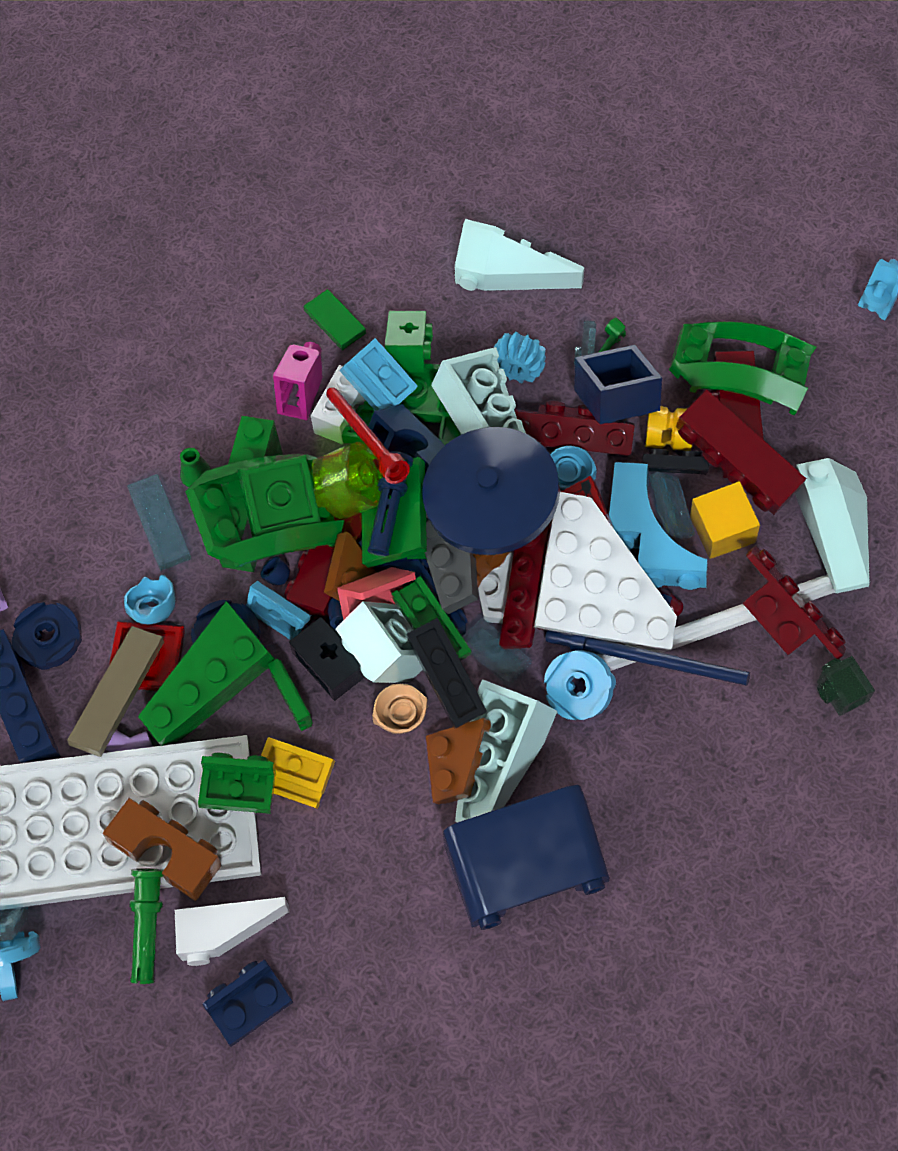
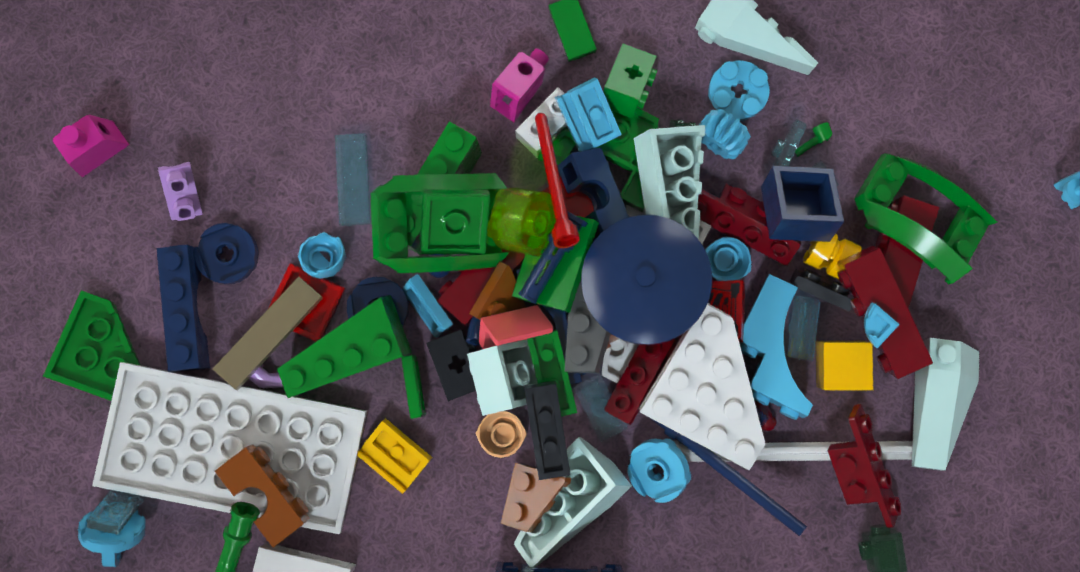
camera: 20 degrees right, 20 degrees up
green cone [180,448,211,487] -> none
green bracket [198,752,276,814] -> none
none -> medium azure plate [708,60,770,121]
none -> medium azure tile [864,302,899,349]

